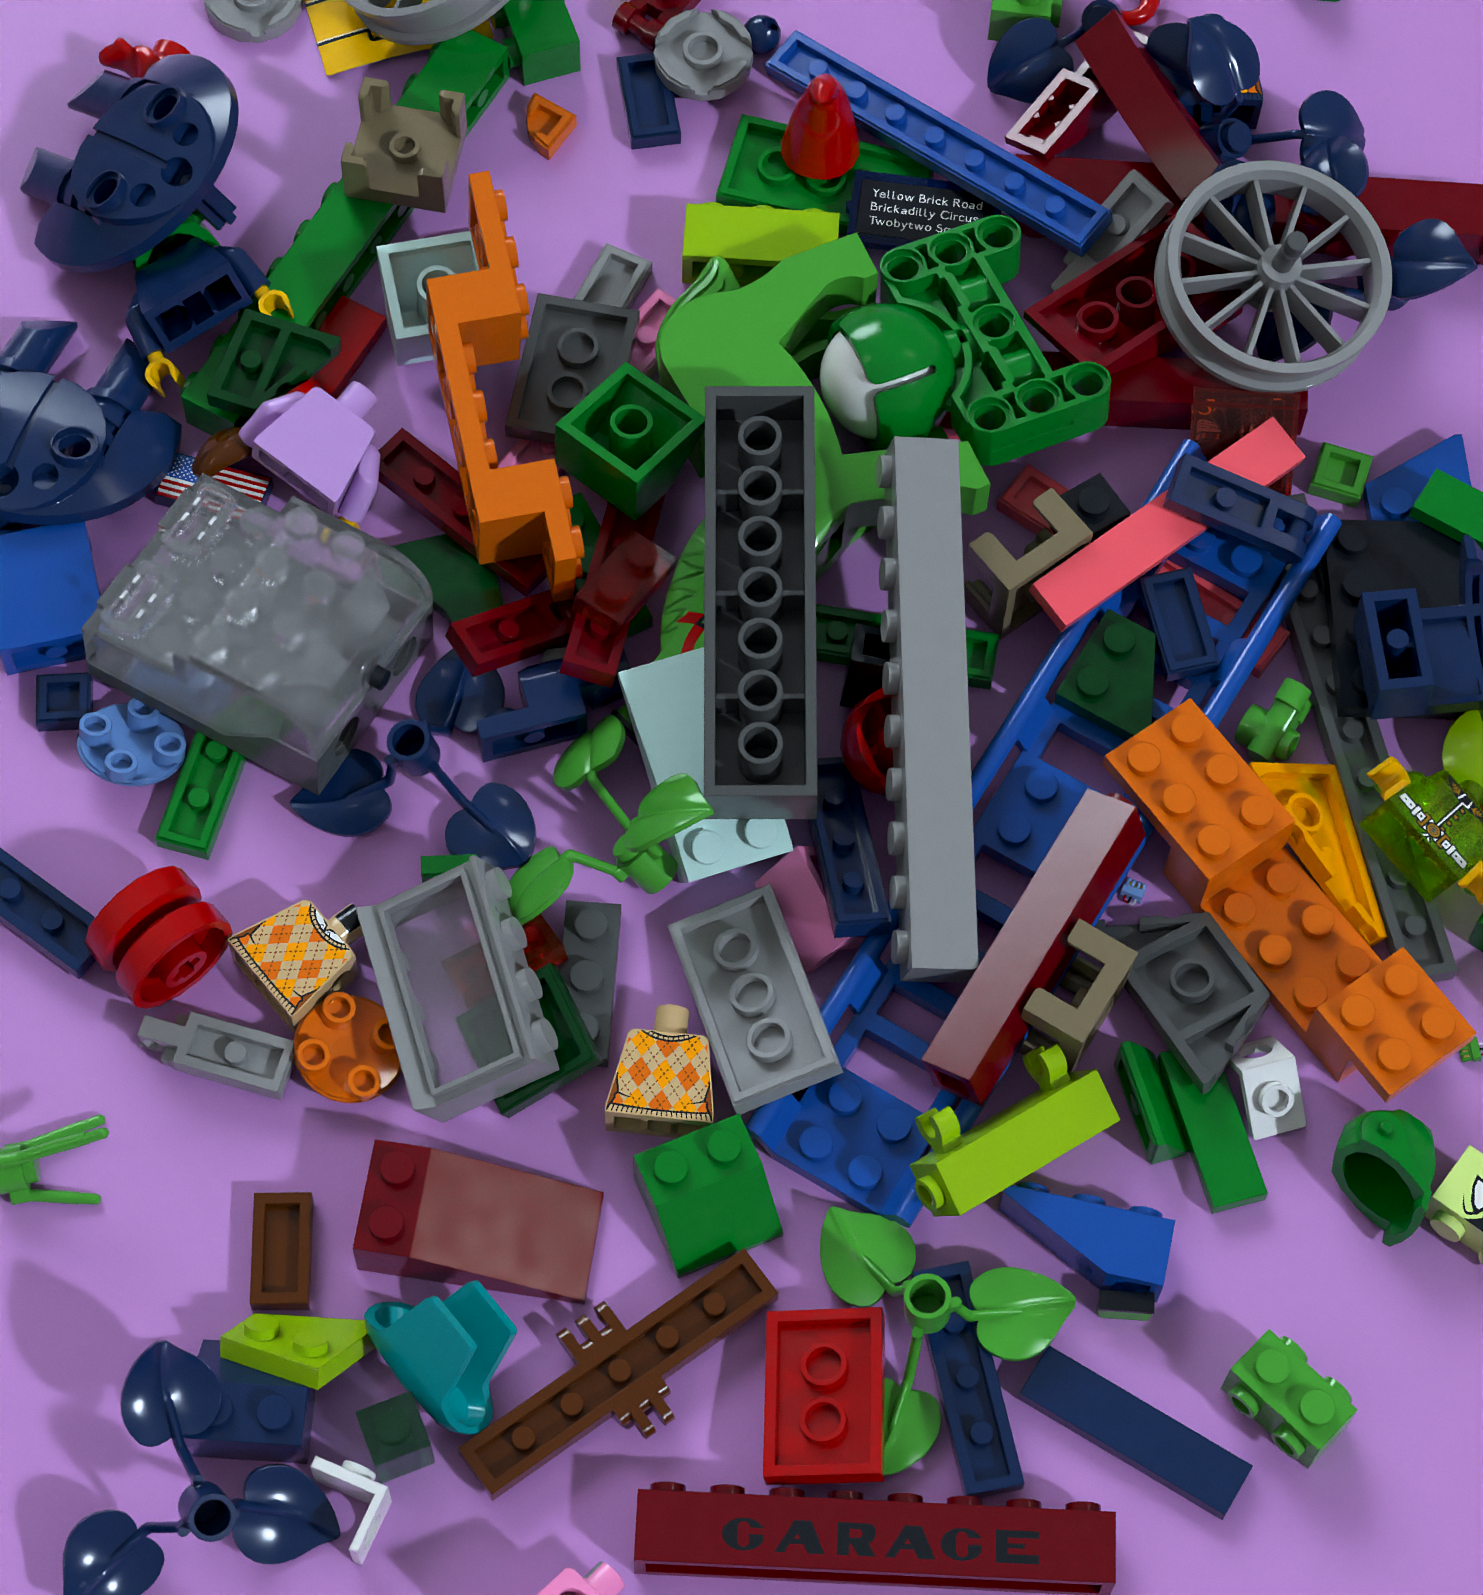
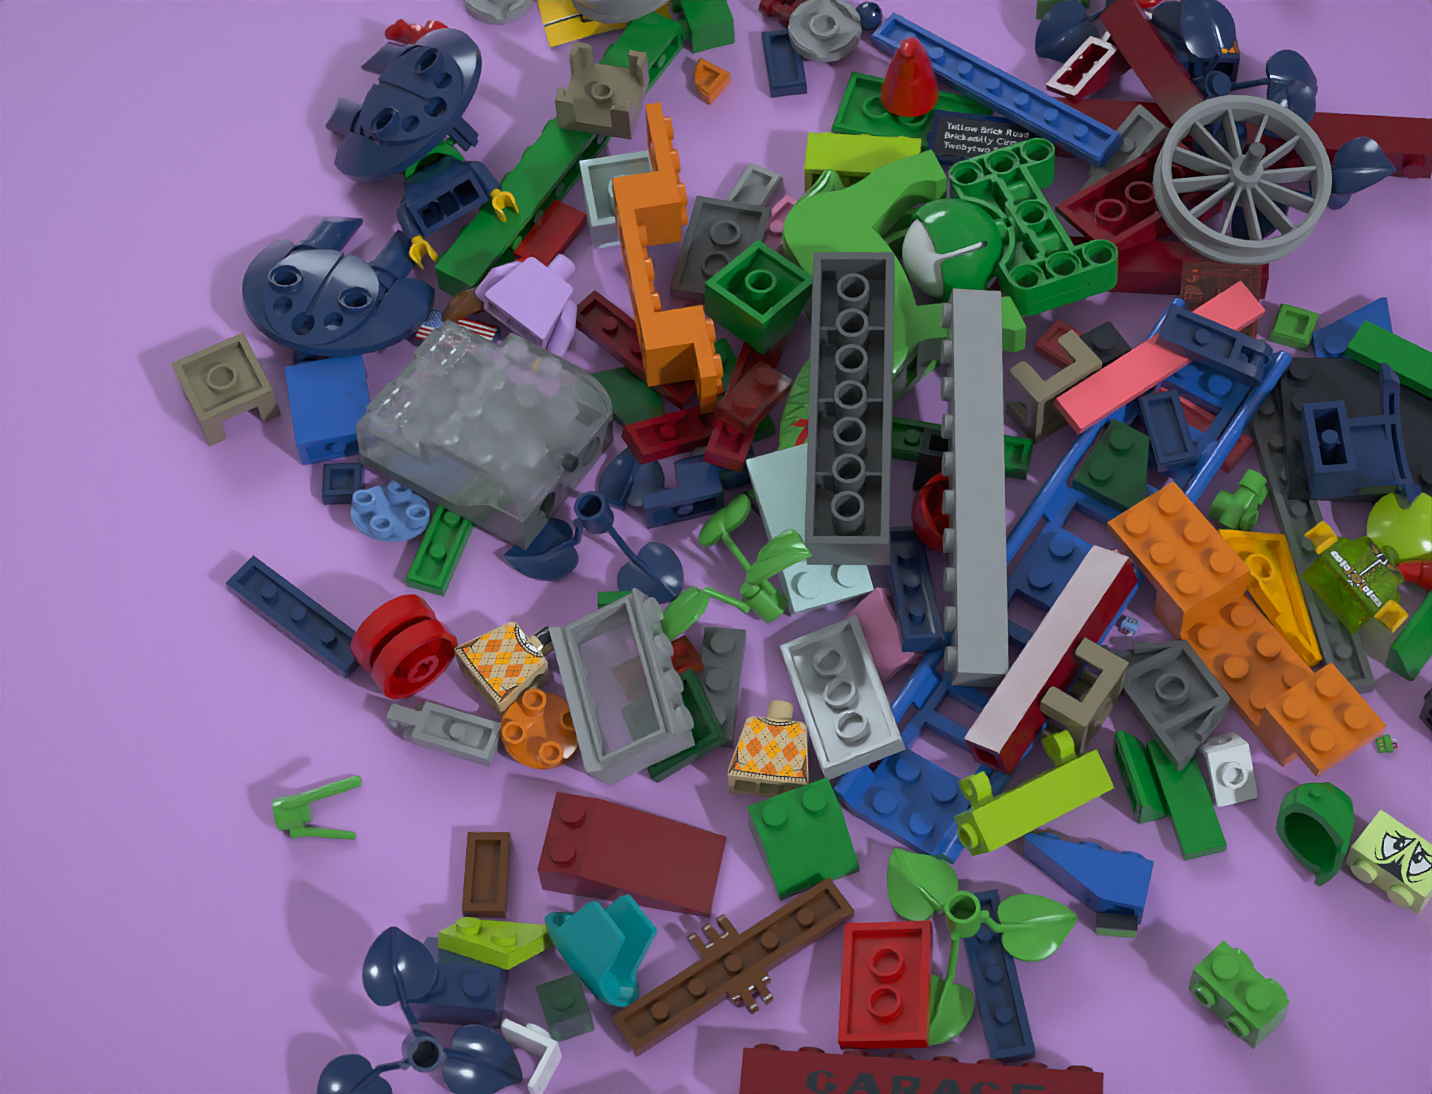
camera: 10 degrees right, 5 degrees down
dark green wing [207,308,342,418] -> none
dark blue tile [1018,1346,1253,1520] -> none

